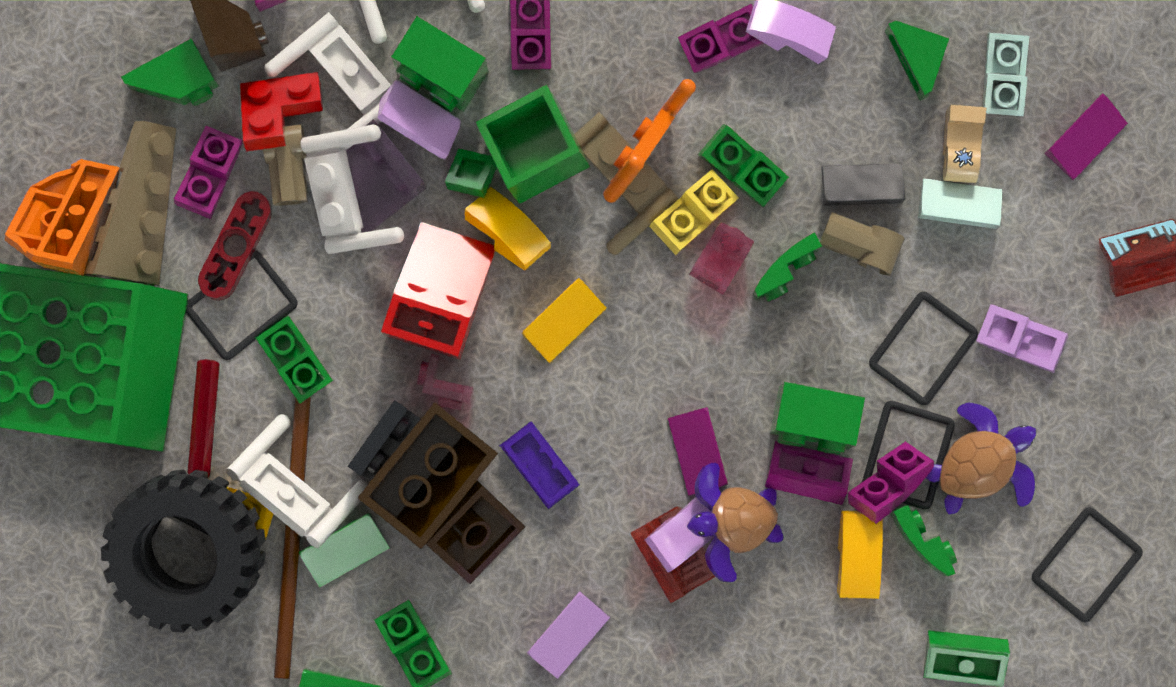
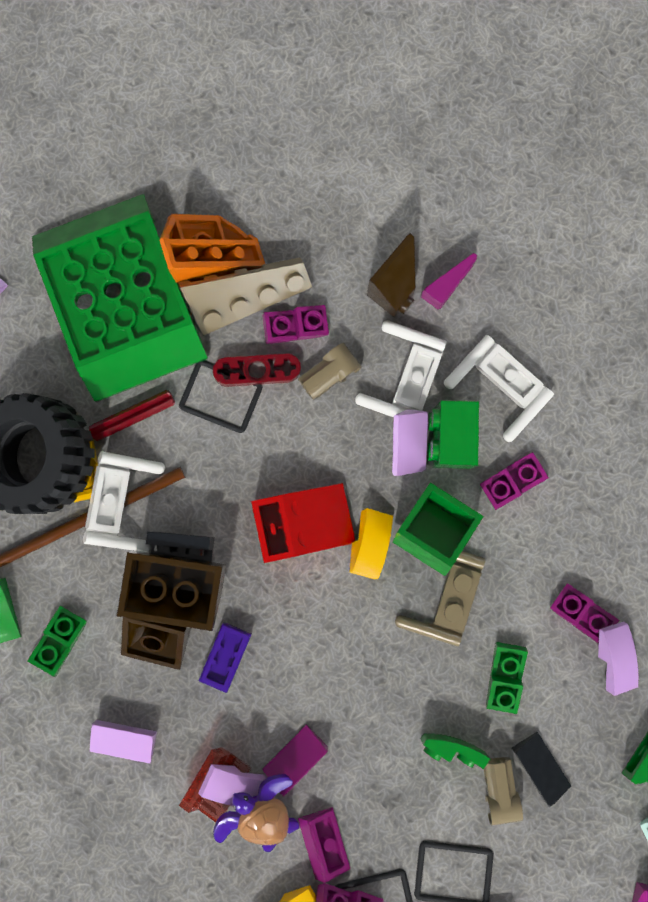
camera: 60 degrees right, 0 degrees up
green slope [121,39,219,106] -> none
red plate [240,72,323,152] -> none
green slope [256,315,333,404] -> none
slope [298,513,390,587] -> none
white plate [301,125,404,254] -> none
clear purple bracket [346,119,426,233] -> none
clear pink bracket [417,354,474,411] -> none
green tile [445,148,497,198] -> none
yellow slope [522,278,607,363] -> none
orange plate [603,79,696,203] -> none
light yellow slope [649,169,739,255] -> none
clear pink bracket [689,222,754,295] -> none
green piece [770,382,865,455] -> none
light aqua slope [918,178,1002,229] -> none
tan leg [943,105,987,183] -> none

